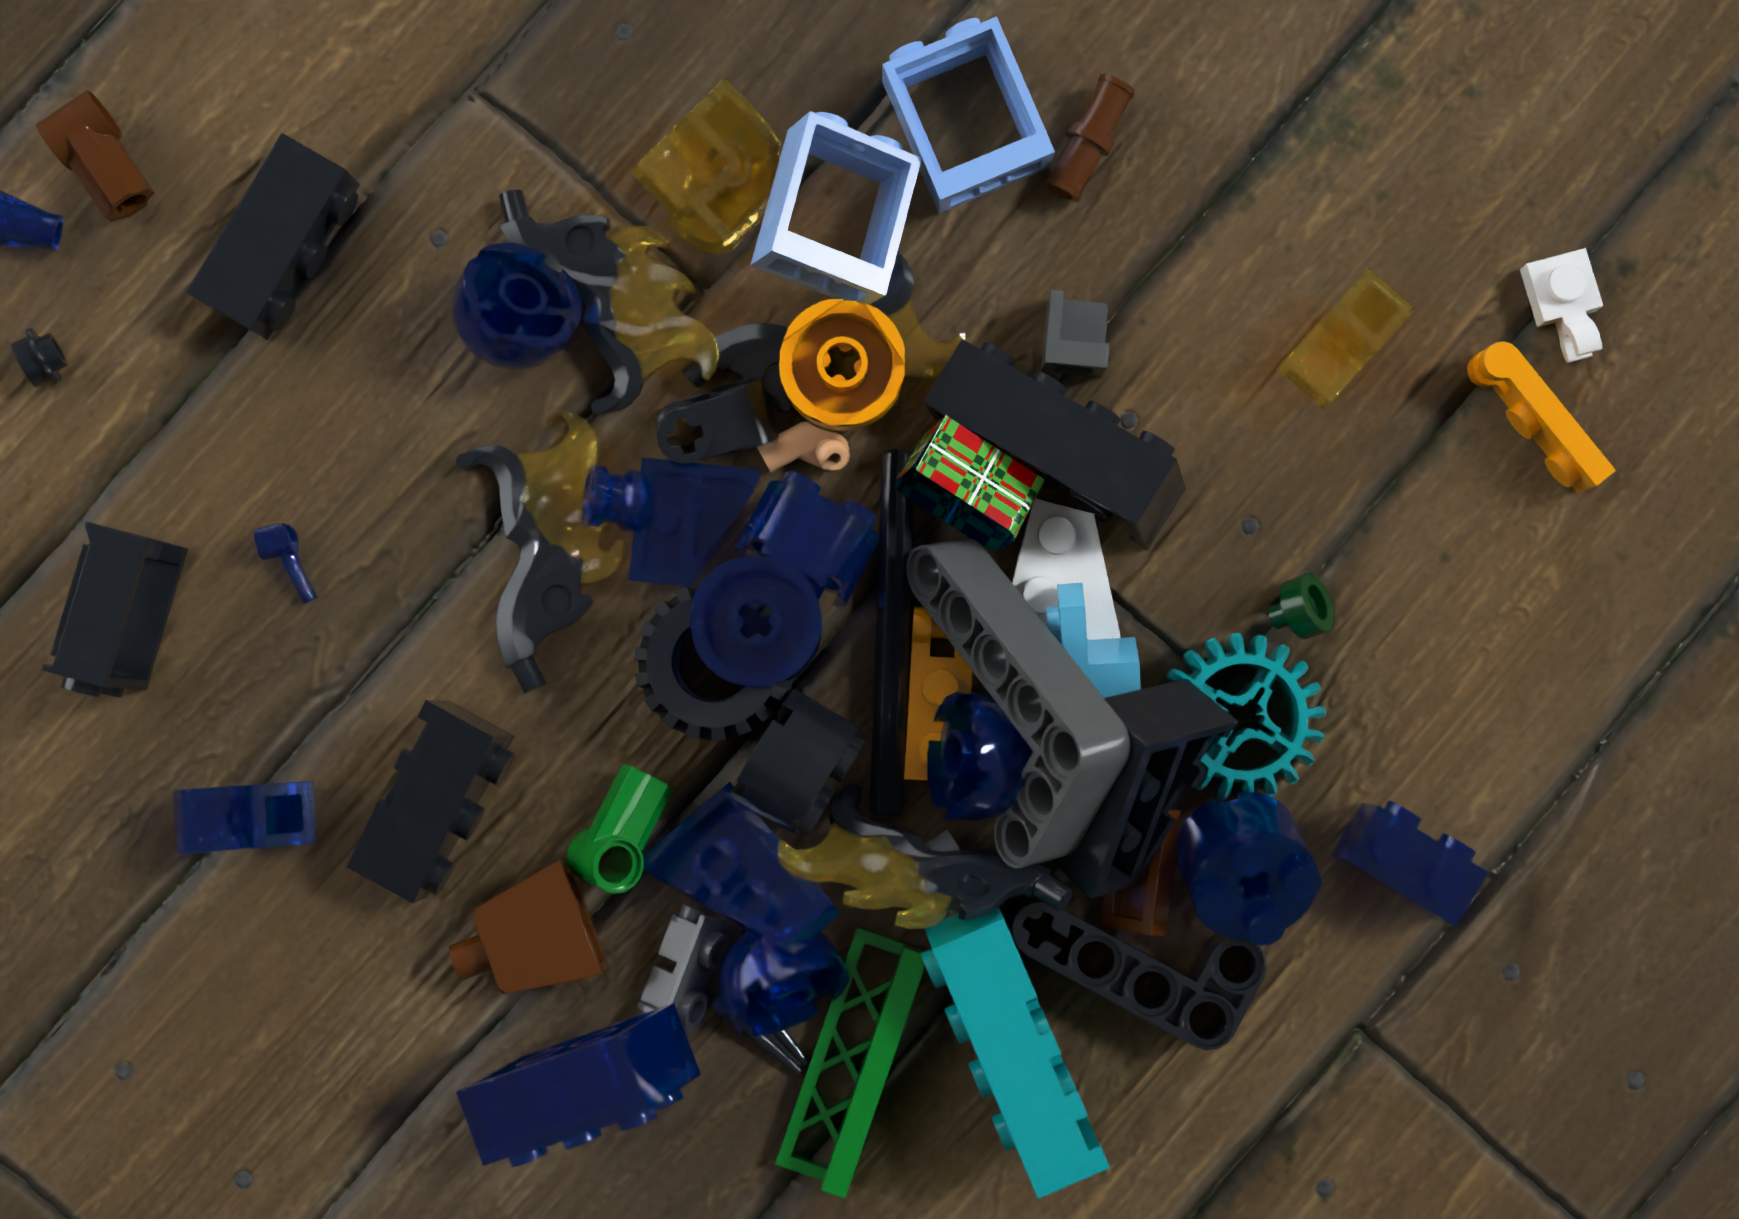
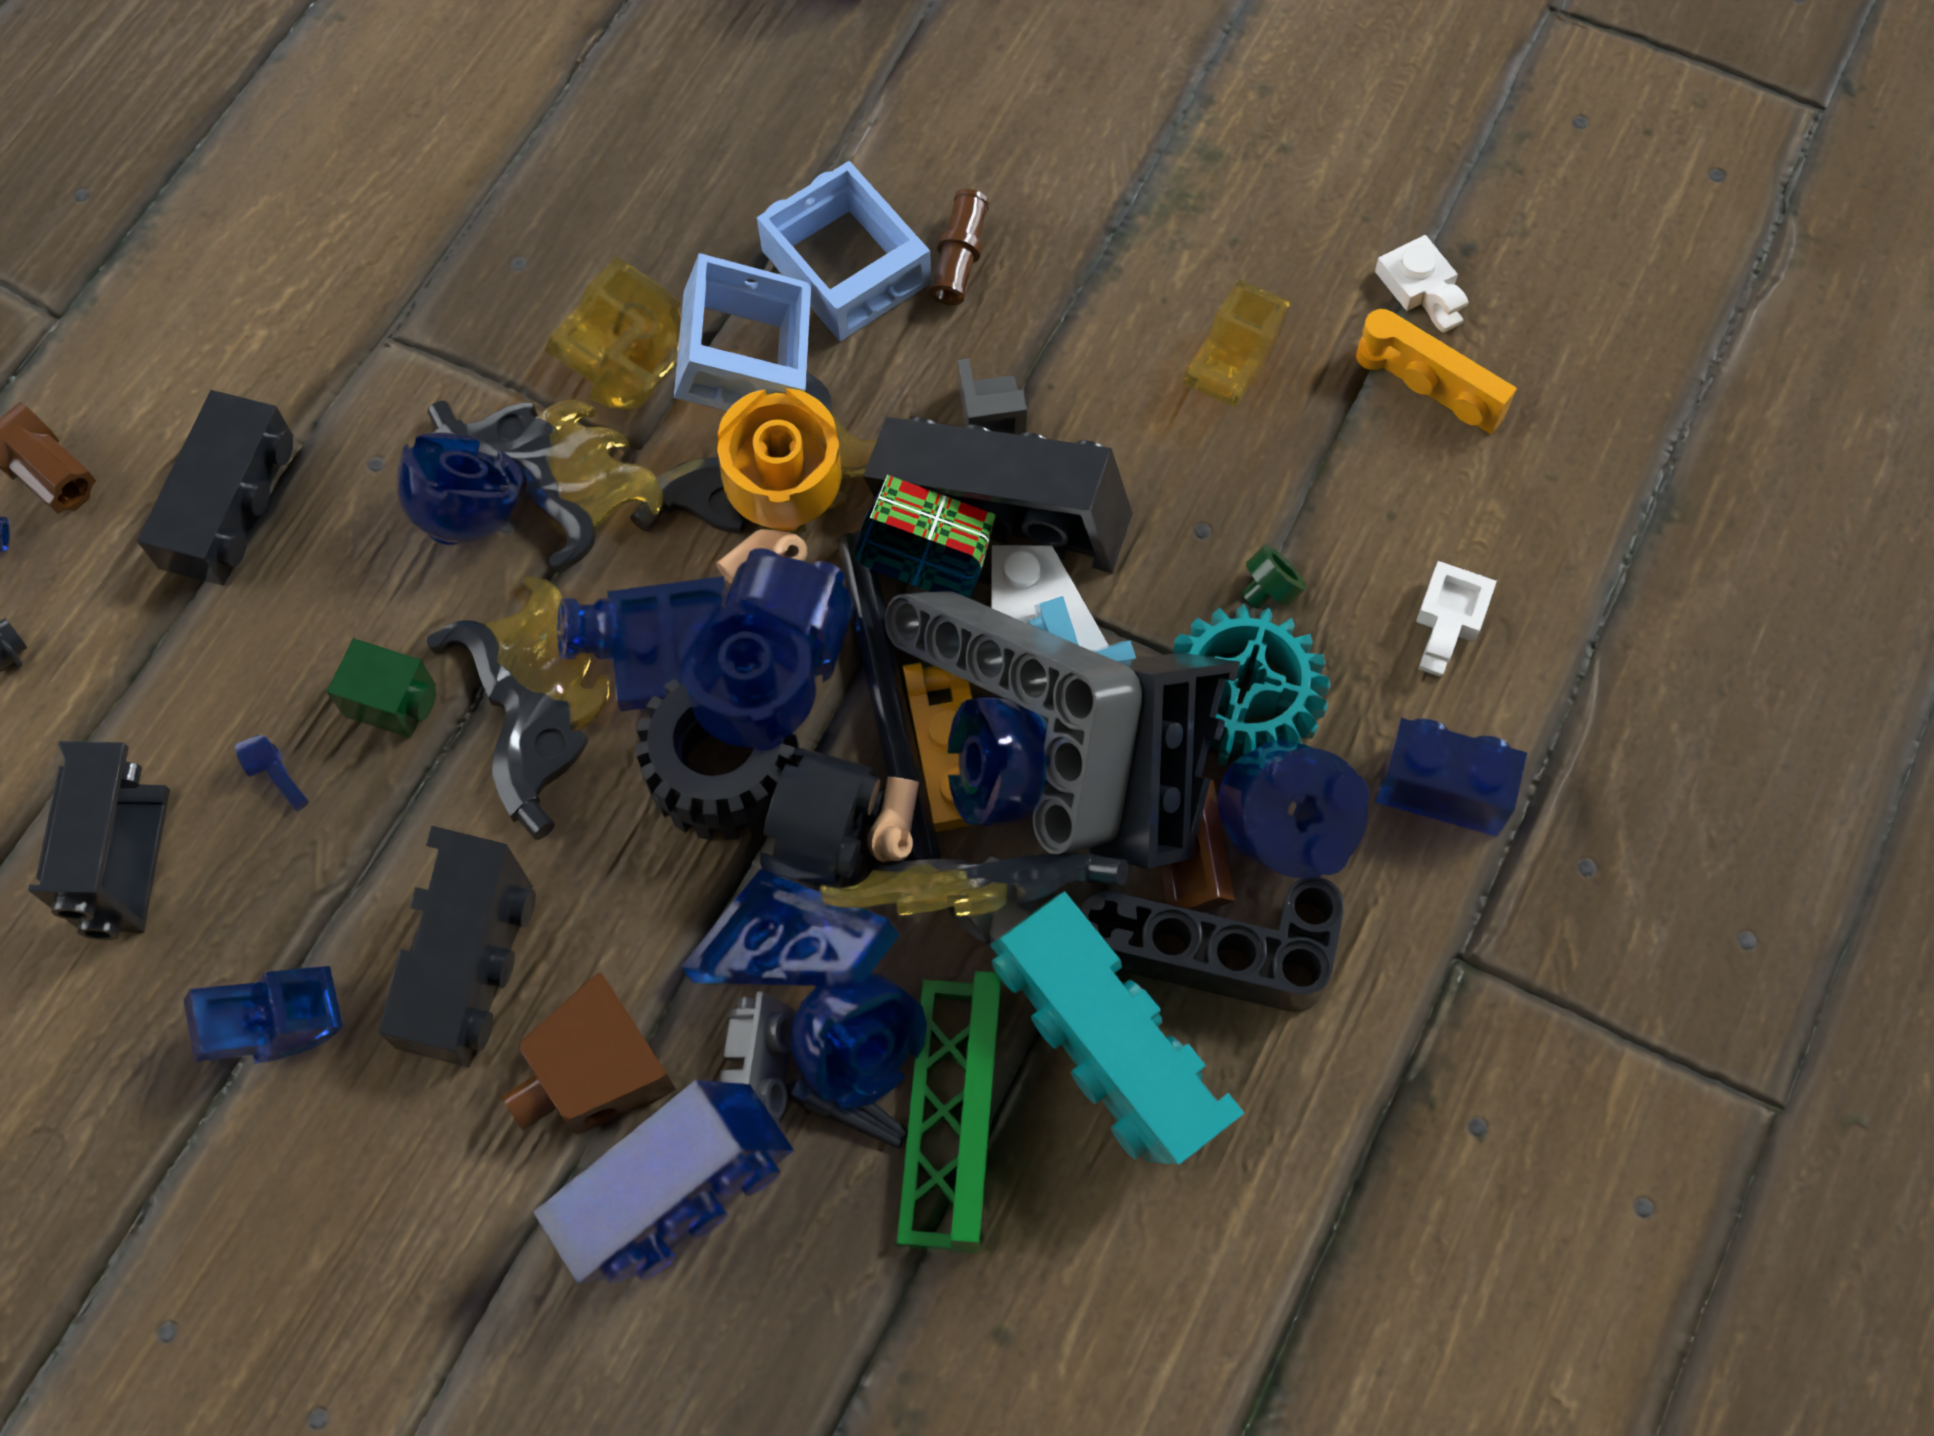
camera: 20 degrees left, 20 degrees down
green piece [567,764,673,894] -> none
black piece [656,376,779,464] -> none
none -> dark green brick [326,638,436,738]
none -> light nougat arm [867,776,919,863]
none -> white plate [1416,561,1497,677]

